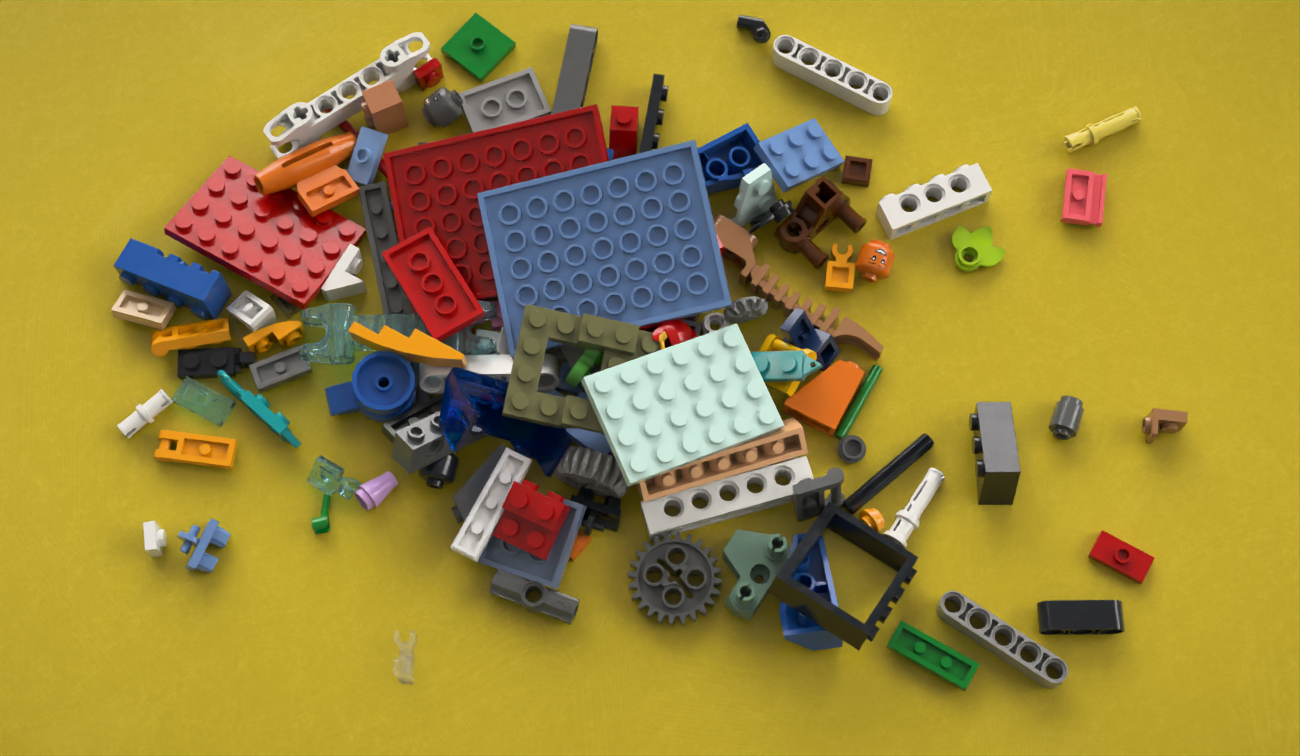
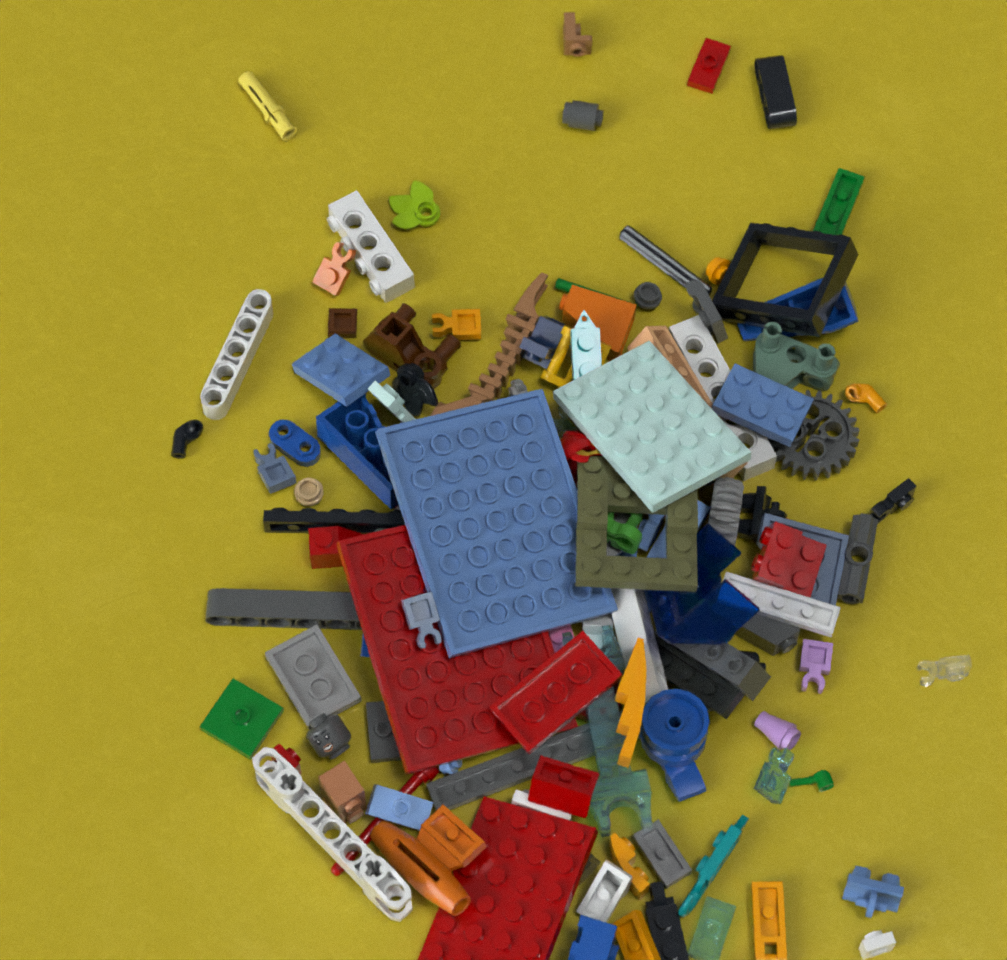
camera: 100 degrees left, 5 degrees down
orange head [855,240,895,283] -> none
white pin [883,467,945,549] -> none
light grey beam [936,591,1068,689] -> none
wedge [969,402,1021,505] -> none
coral plate [1061,168,1107,228] -> none
none -> sand blue plate [254,443,297,494]
none -> blue plate [269,420,321,467]
none -> tan plate [294,478,324,506]
none -> plate [312,242,356,296]
none -> sand blue plate [401,591,442,649]
none -> red panel [528,755,599,818]
none -> medium blue plate [712,364,814,447]
none -> lavender plate [799,639,833,694]
none -> light orange arm [844,384,887,413]
none -> black plate [870,478,916,523]

